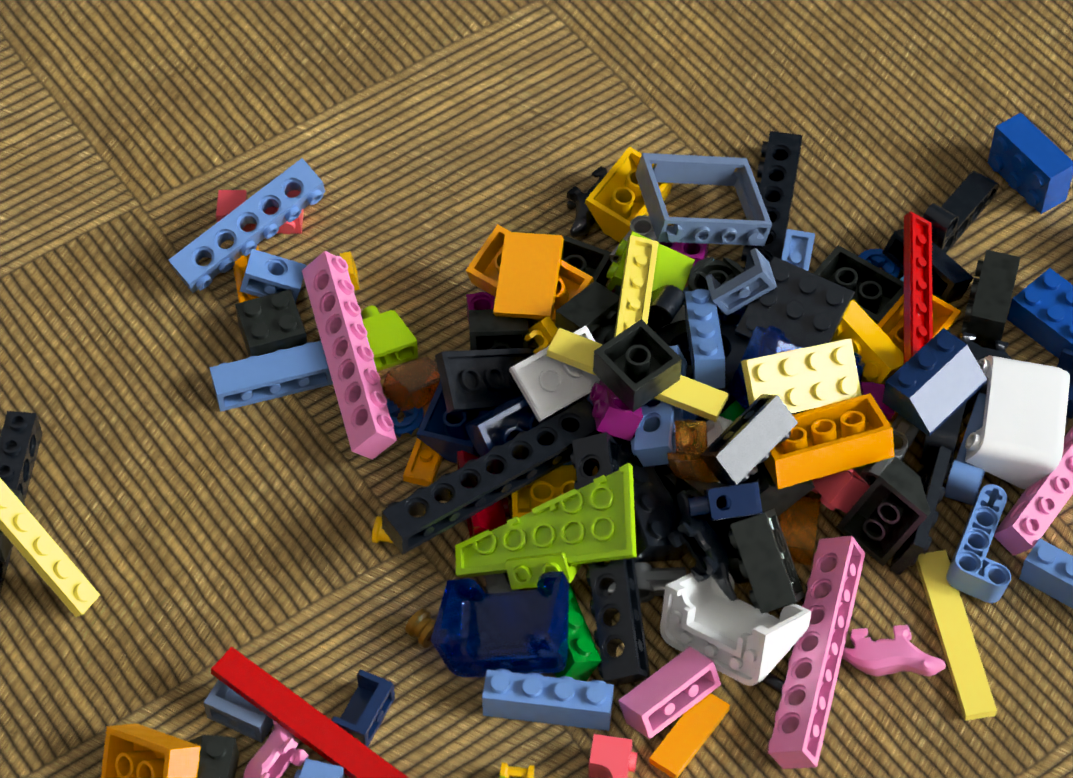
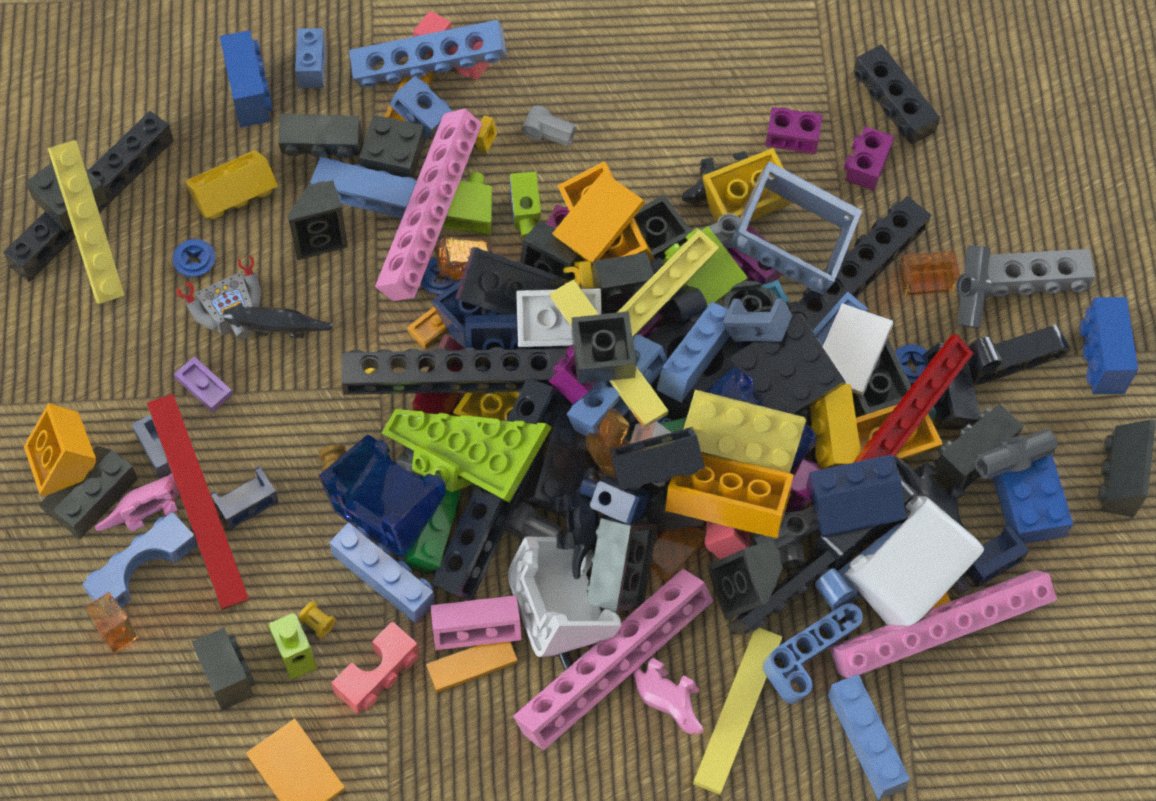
camera: 30 degrees right, 10 degrees up
none -> blue gear [172,239,215,279]
none -> medium lavender plate [174,356,233,412]
none -> light grey torso [176,255,262,340]
none -> yellow slope [184,150,278,219]
none -> blue brick [220,30,273,128]
none -> black animal [223,303,332,339]
none -> pearl dark grey slope [278,114,363,158]
none -> pearl dark grey slope [288,180,348,261]
none -> medium blue brick [295,28,326,88]
none -> lime torso [510,172,541,239]
none -> light grey piece [521,106,576,147]
none -> magenta brick [765,107,823,154]
none -> white tile [823,303,893,396]
none -> magenta brick [843,127,894,191]
none -> black brick [853,44,940,145]
none -> clear orange panel [899,251,960,295]
none -> dark grey piece [956,245,992,328]
none -> dark grey piece [974,429,1058,479]
none -> light grey brick [987,249,1095,297]

